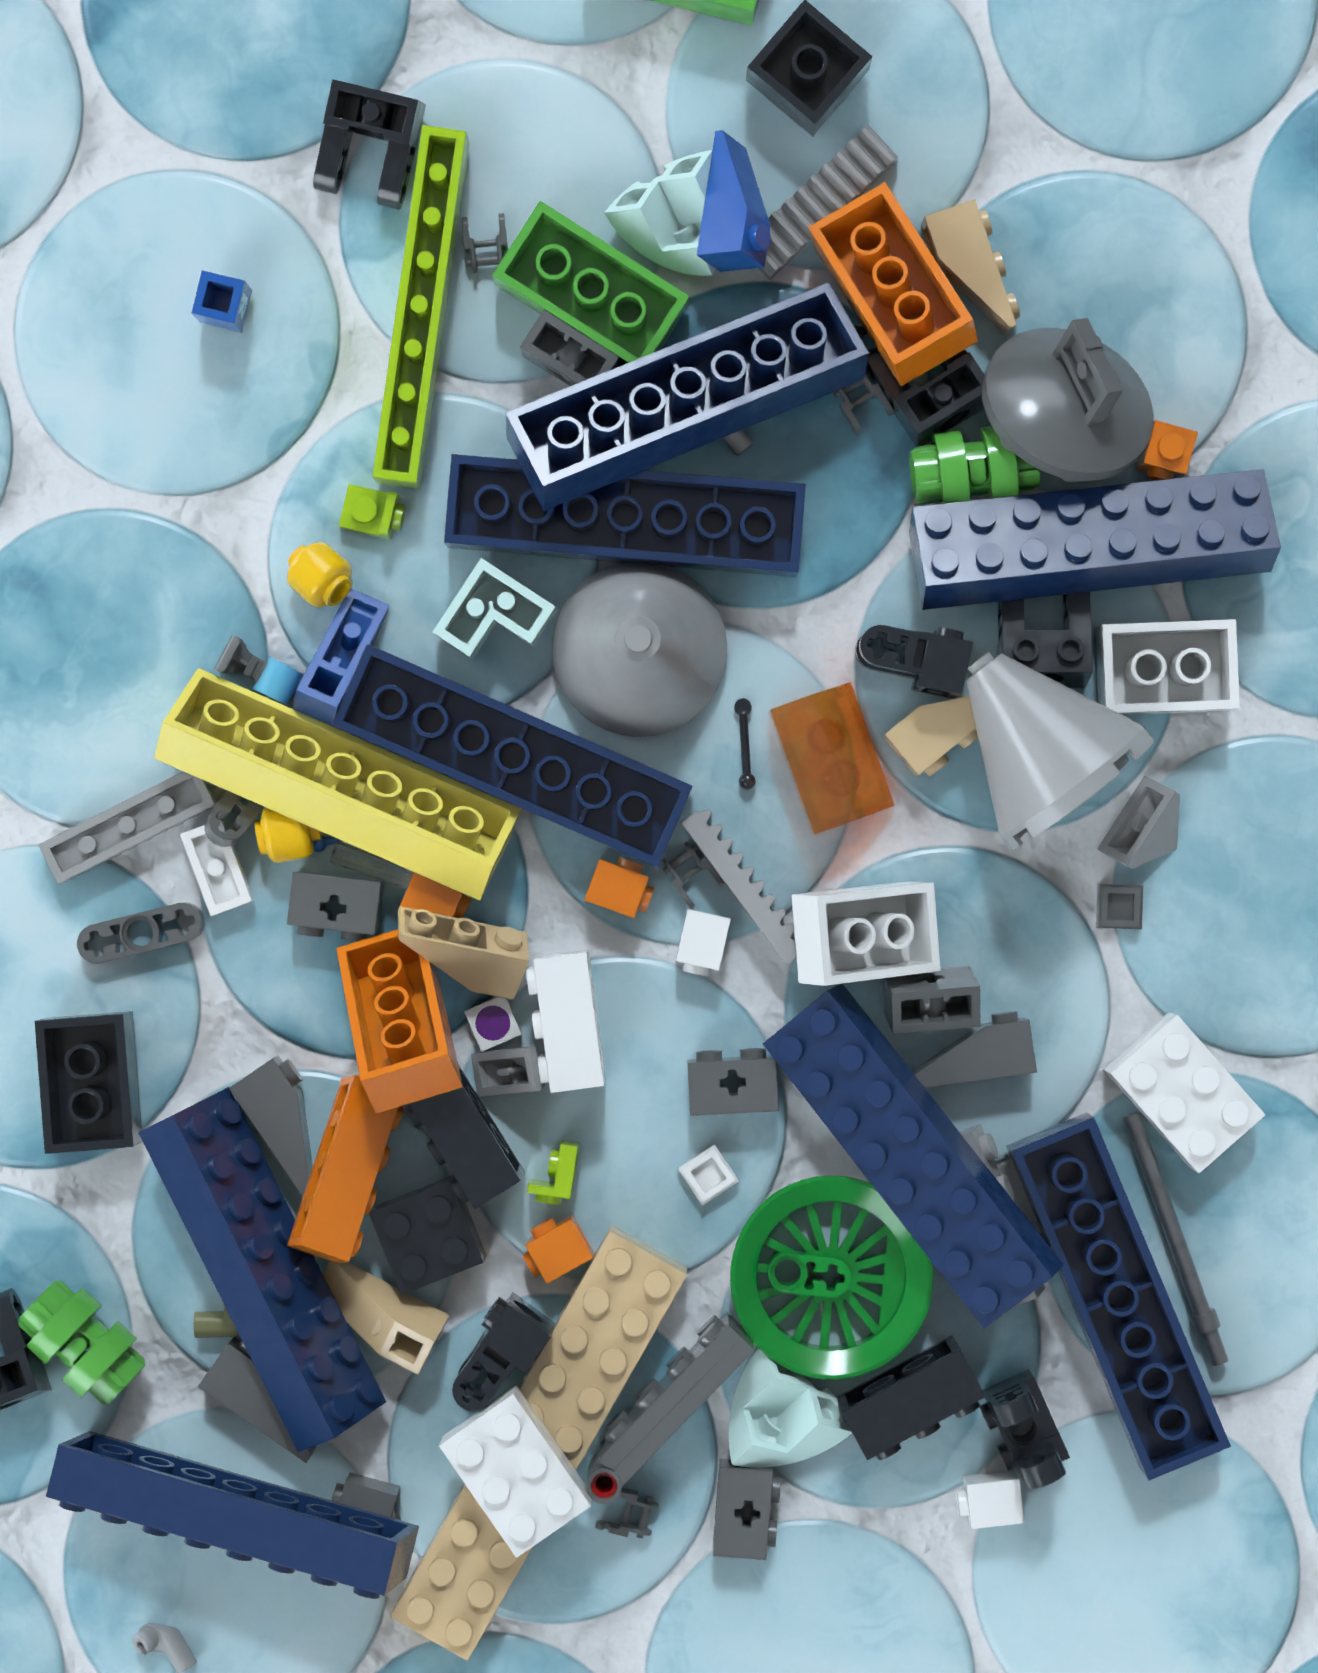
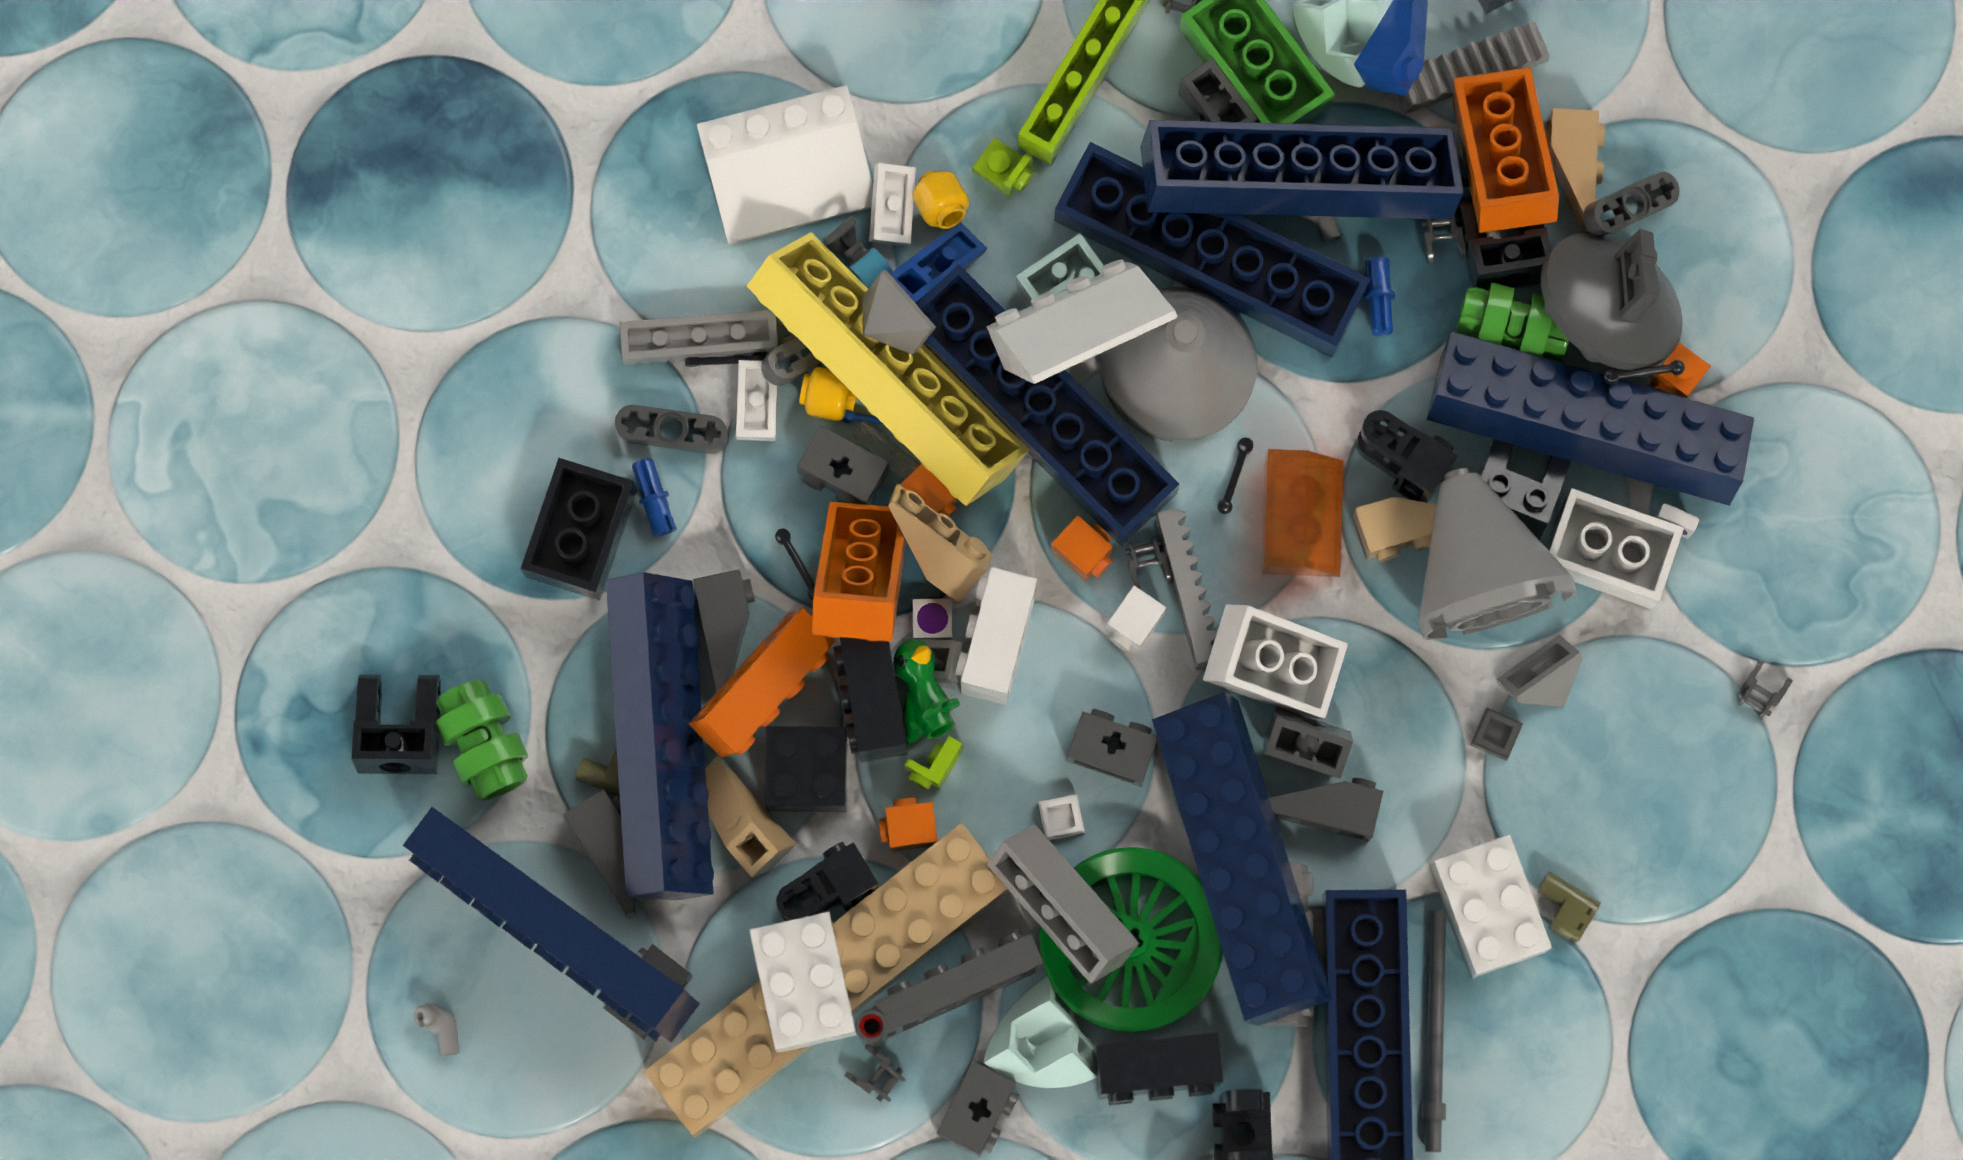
camera: 25 degrees right, 10 degrees down
none -> blue axle [632,458,677,537]
none -> black hinge [685,352,766,367]
none -> white slope [697,85,873,245]
none -> black hinge [775,528,815,600]
none -> light grey slope [862,270,936,354]
none -> white plate [869,163,916,246]
none -> green animal [893,639,960,743]
none -> white slope [986,260,1178,384]
none -> light grey brick [987,824,1139,984]
none -> blue axle [1364,257,1395,336]
none -> olive piece [1537,872,1601,943]
none -> dark grey beam [1583,172,1679,236]
none -> black hinge [1603,360,1685,385]
none -> white tile [1655,503,1700,539]

